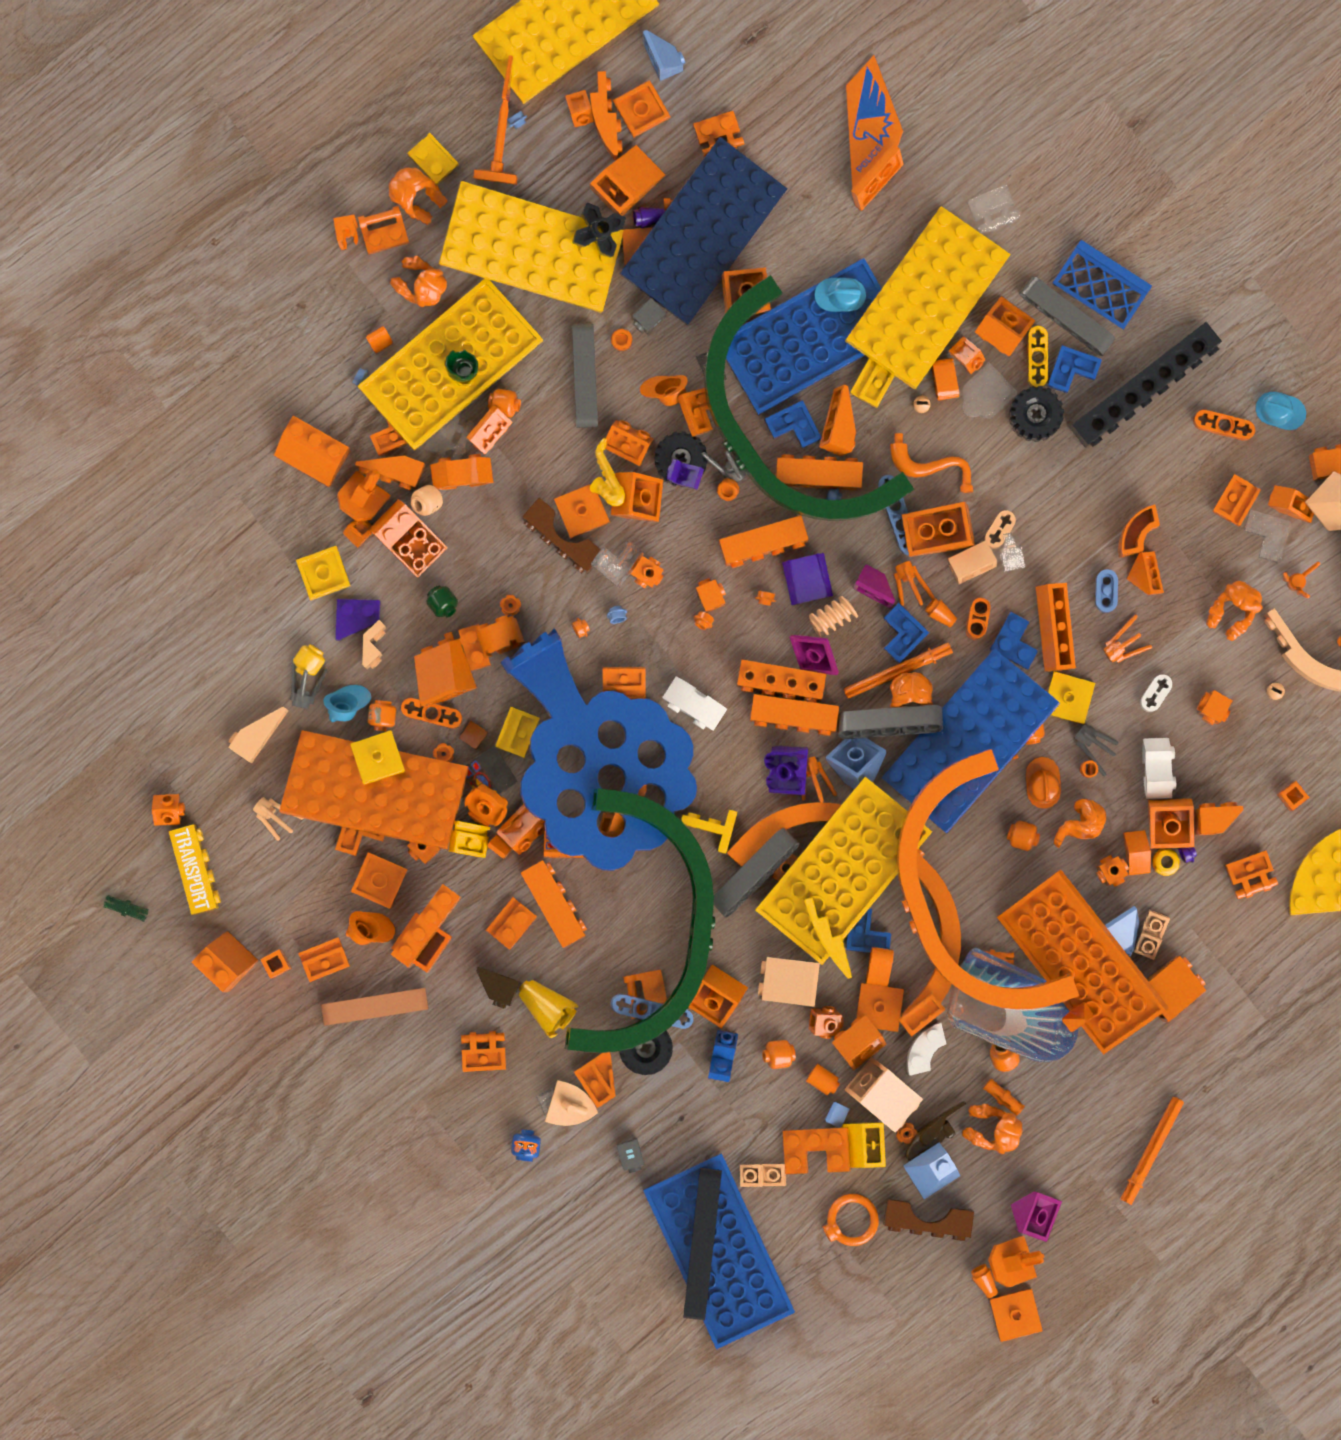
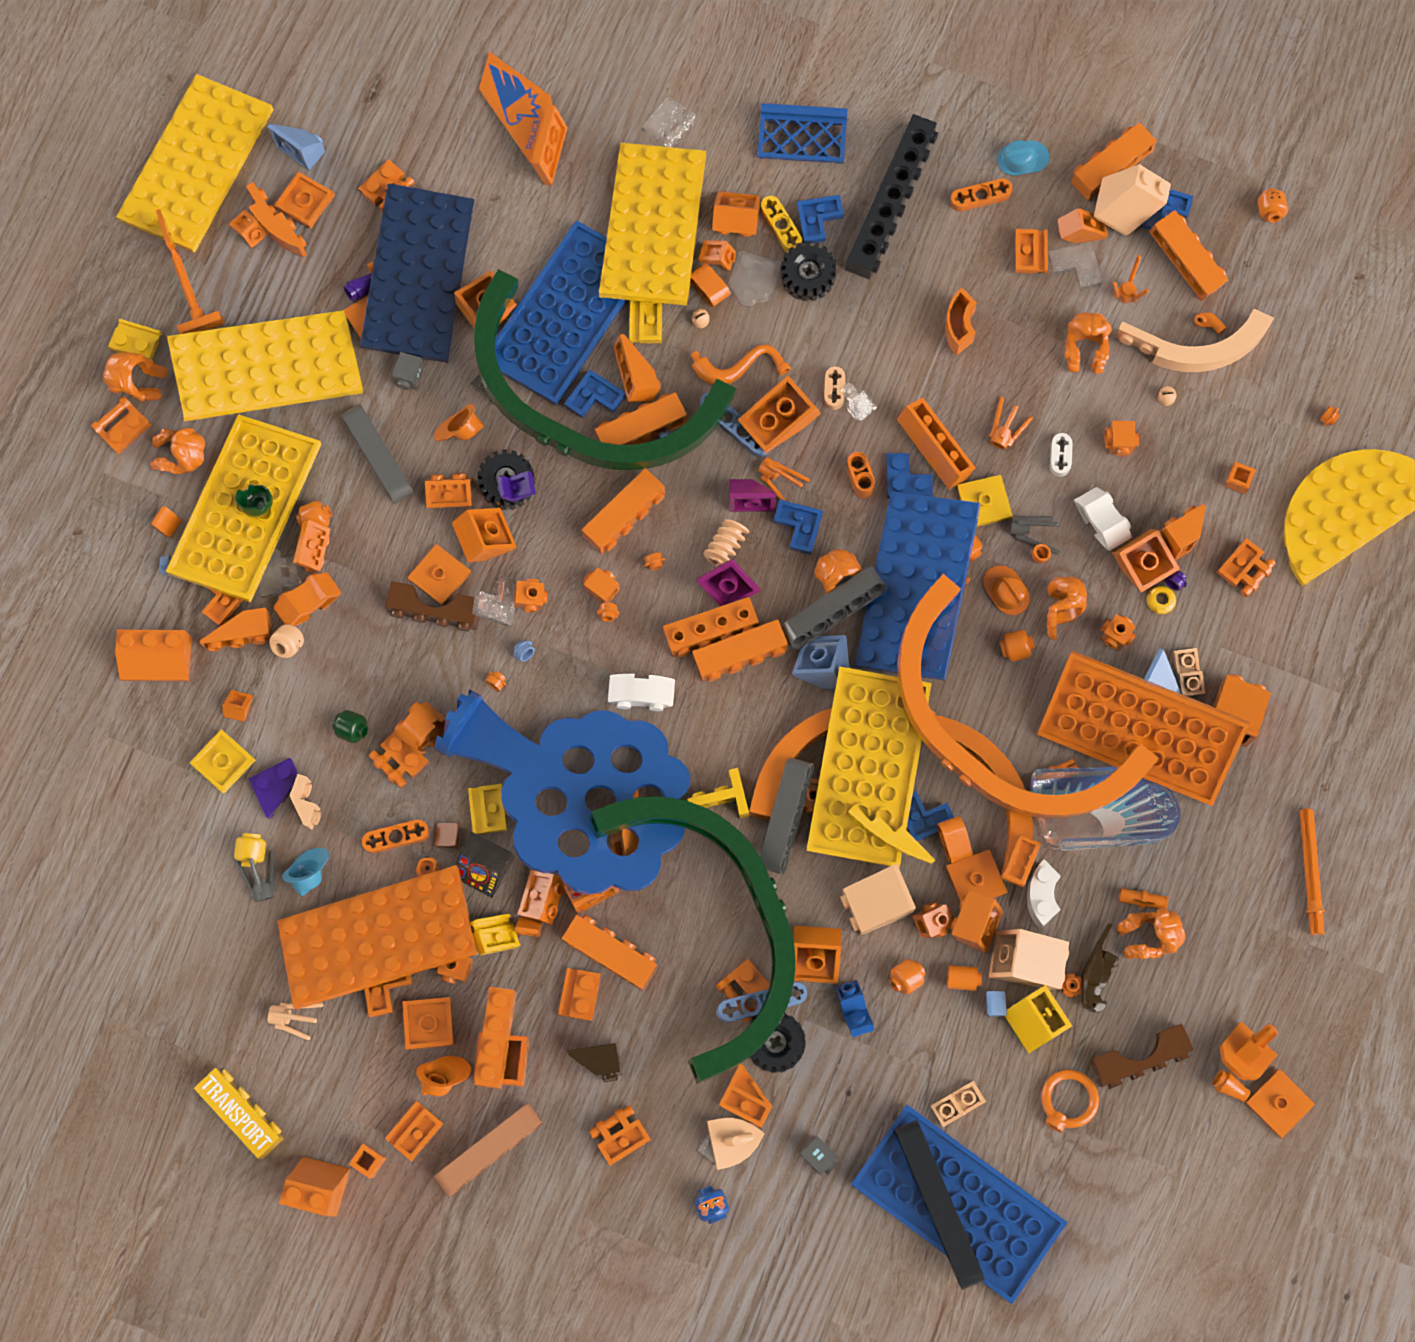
camera: 20 degrees left, 10 degrees down
clear green pin [103,894,149,922] -> none
orange brick [152,794,185,826] -> none
light nougat slope [228,707,289,763] -> none
orange hinge [333,215,359,250] -> none
orange piece [337,469,391,521] -> none
yellow plate [350,730,405,785] -> none
orange head [367,700,397,732] -> none
orange slope [368,499,448,578] -> none
orange slope [414,638,477,706] -> none
orange plate [464,784,508,827] -> none
orange plate [500,595,521,616] -> none
medium blue plate [507,111,527,129] -> none
yellow cone [519,980,579,1038] -> none
black plant [572,203,626,258] -> none
orange slope [590,145,666,216] -> none
yellow piece [590,438,625,506] -> none
orange plate [602,667,646,699] -> none
orange tile [611,329,632,351] -> none
orange plate [677,388,713,437] -> none
dark grey plant [702,451,746,482] -> none
orange tile [717,478,739,501] -> none
dark purple slope [764,745,808,795] -> none
dark purple slope [782,553,833,606] -> none
orange plate [783,1127,851,1174] -> none
orange plant [802,756,837,803] -> none
dark azure piece [814,278,866,312] -> none
orange axle [844,642,953,698] -> none
medium blue slope [903,1142,960,1200] -> none
orange cone [925,598,957,628] -> none
light nougat hinge [948,540,997,585] -> none
orange head [990,1040,1020,1072] -> none
magenta slope [1011,1191,1062,1242] -> none
dark grey beam [1019,276,1115,356] -> none
orange slope [1062,1002,1094,1032] -> none
medium blue plate [1095,569,1118,613] -> none
orange slope [1123,830,1151,875] -> none
orange slope [1127,551,1164,595] -> none

